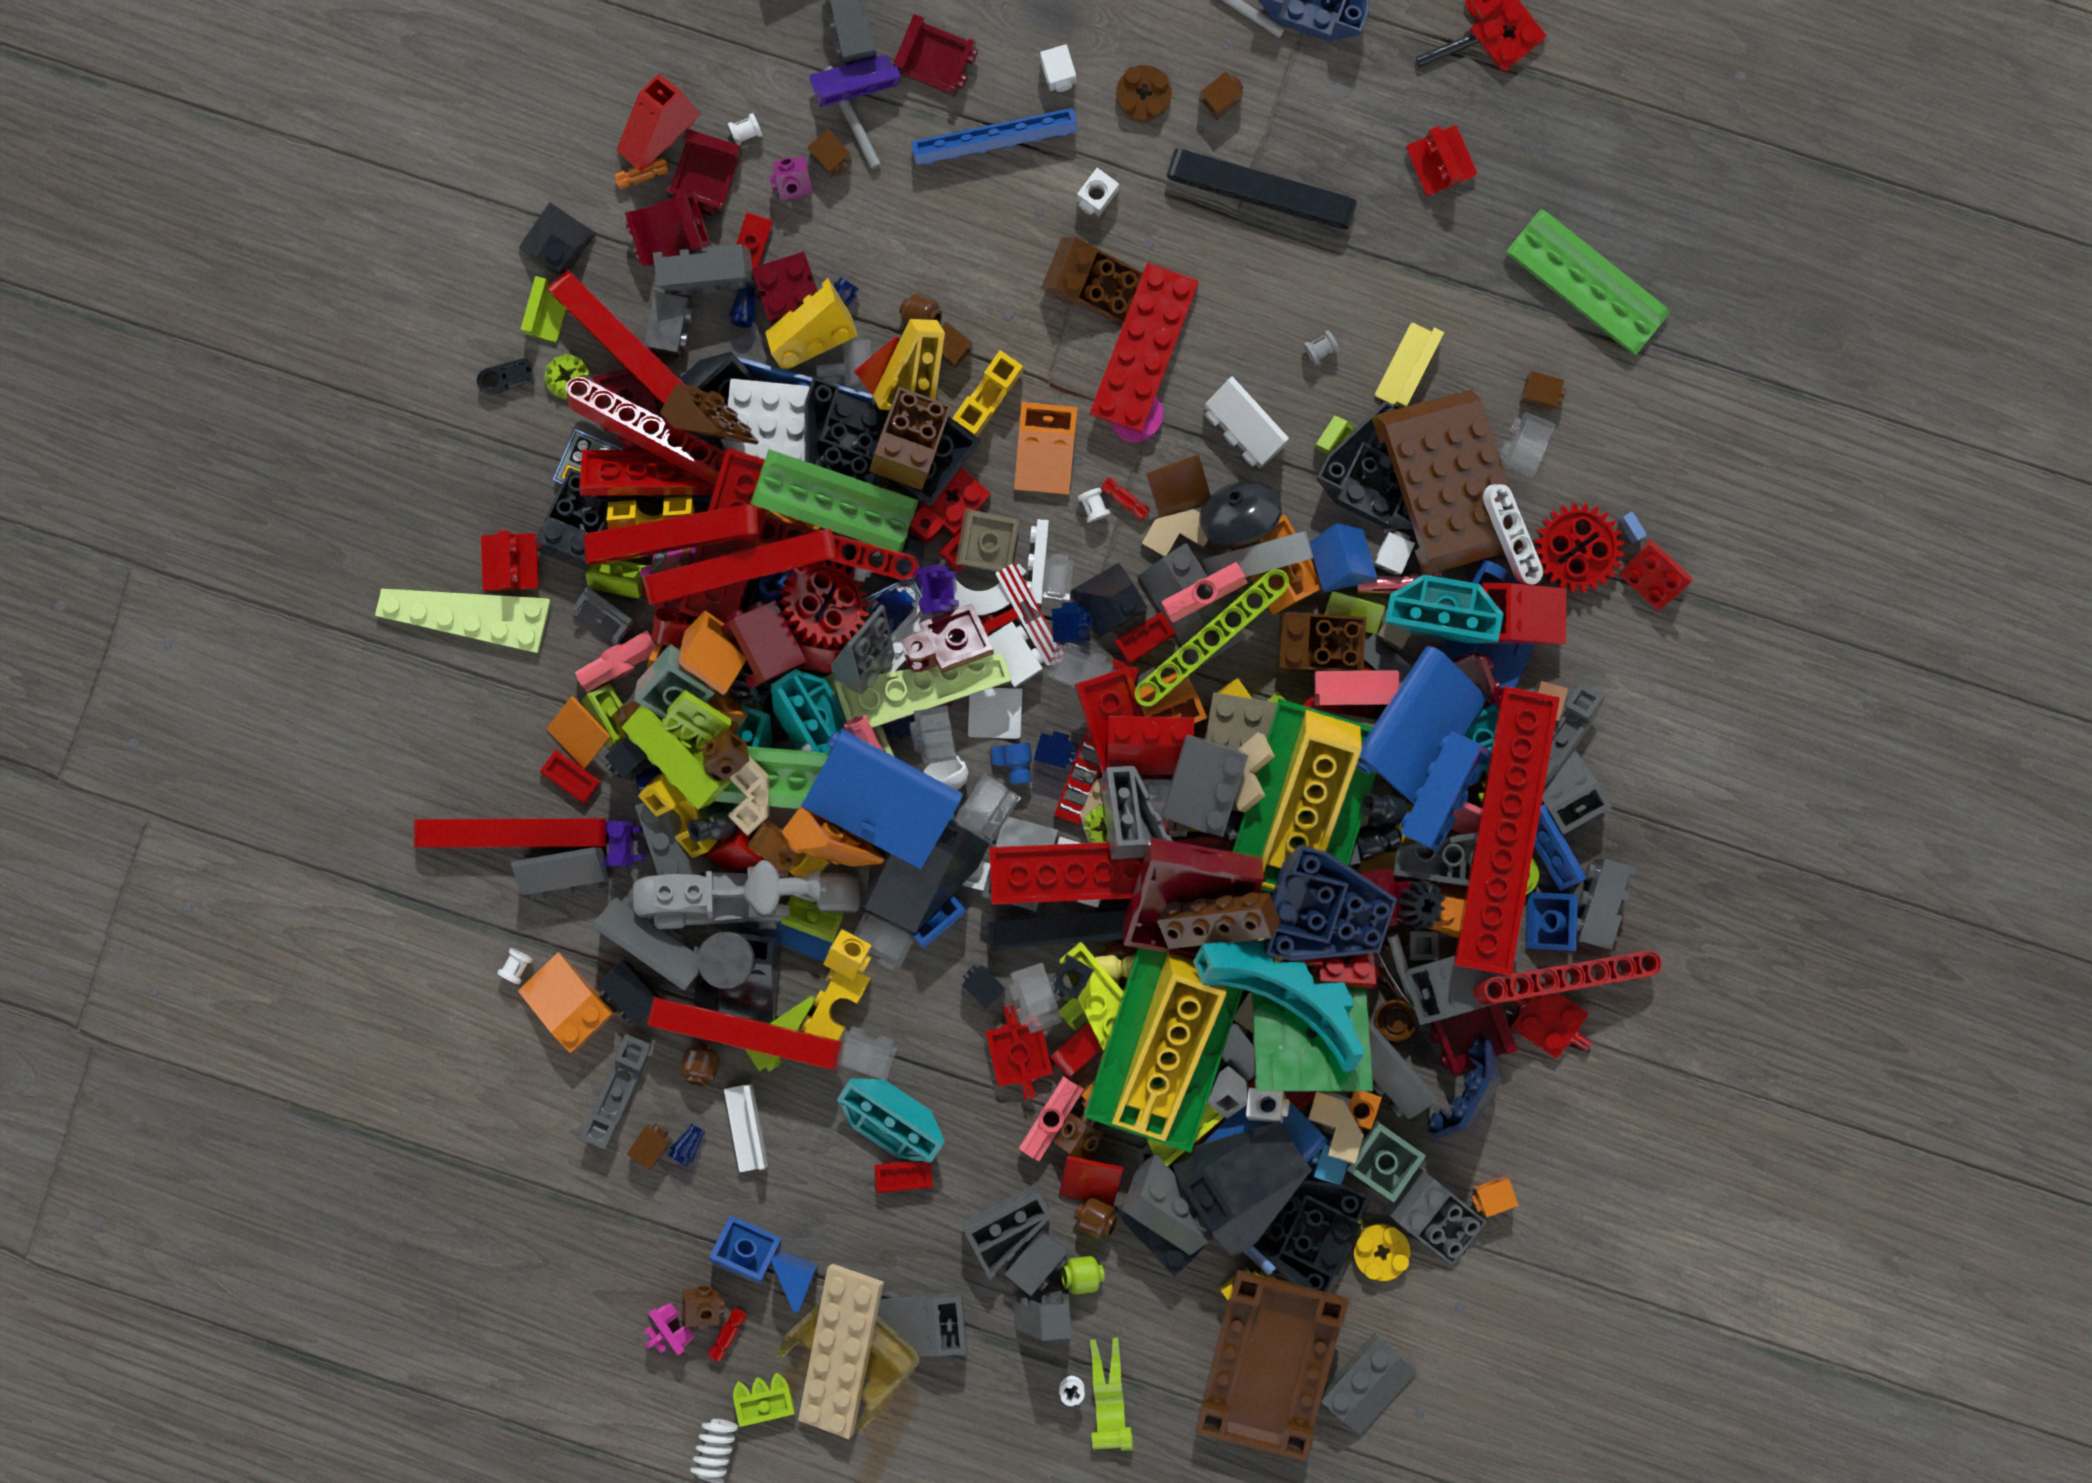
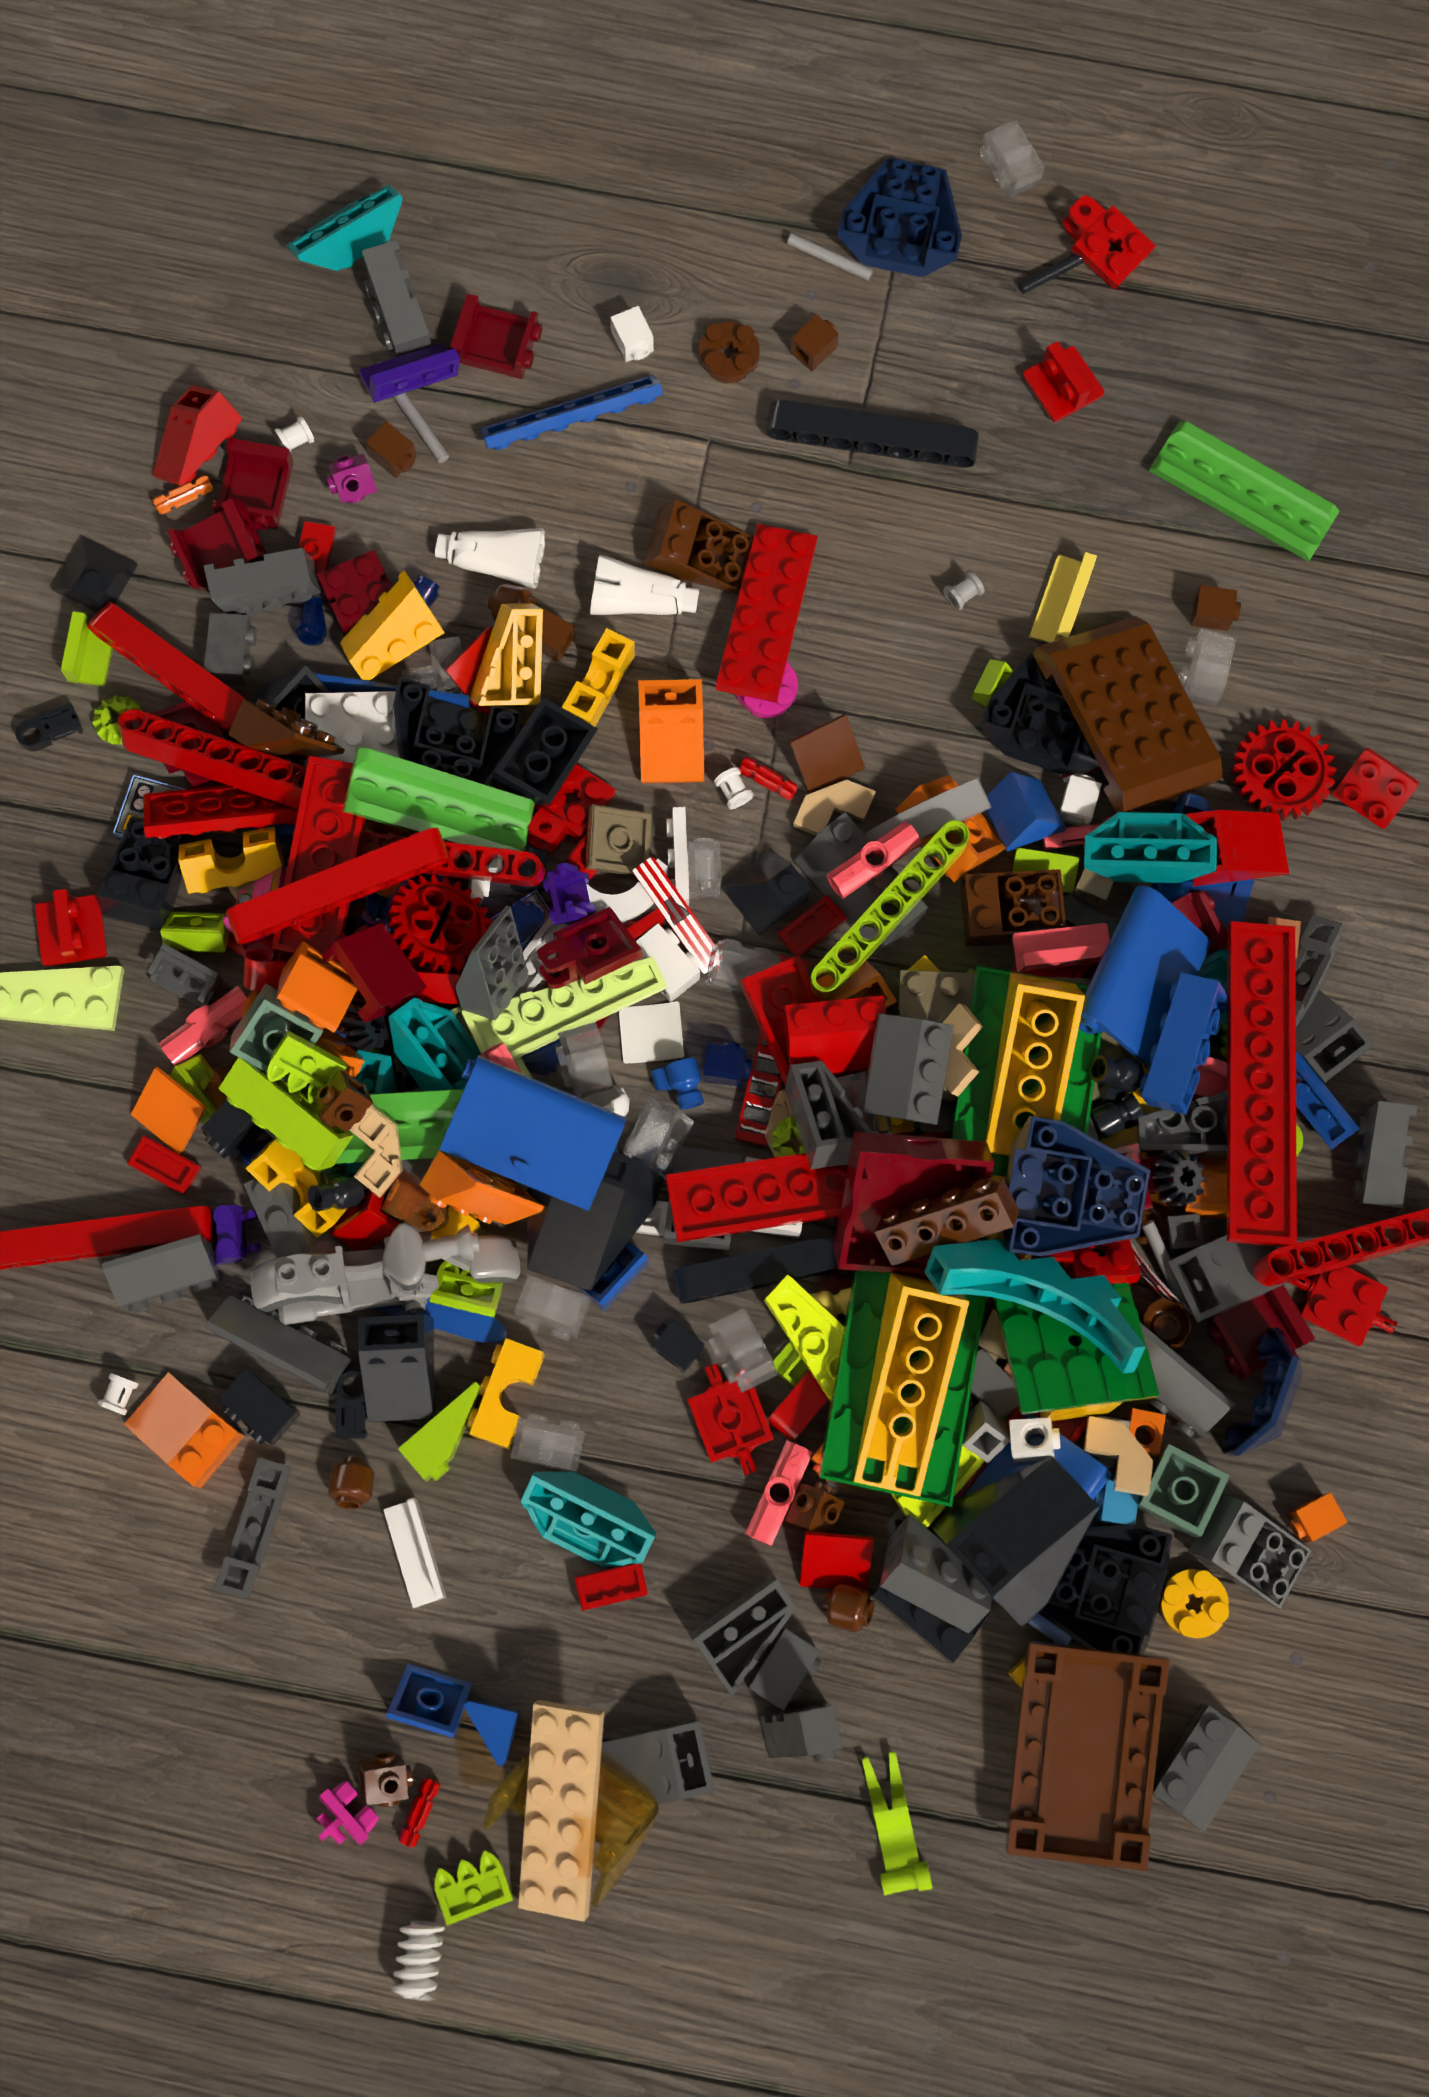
camera: 15 degrees left, 10 degrees down
red beam [583,505,759,564] -> none
reddish brown brick [627,1123,672,1170] -> none
red beam [647,997,843,1070] -> none
clear blue cone [668,1123,705,1167] -> none
flat silver tile [698,932,754,988] -> none
yellow brick [823,930,871,980] -> none
reddish brown slope [869,387,951,490] -> none
black brick [1049,954,1094,1001] -> none
clear blue brick [1052,602,1092,644] -> none
white bush [1059,1376,1085,1406] -> none
lime head [1061,1256,1105,1295] -> none
white brick [1077,168,1119,217] -> none
black dish [1199,481,1282,546] -> none
white slope [1204,376,1289,469] -> none
white beam [1483,484,1543,585] -> none
blue slope [1526,892,1578,951] -> none
medium blue tile [1618,512,1647,544] -> none
none -> white piece [435,528,545,589]
none -> white piece [590,554,699,615]

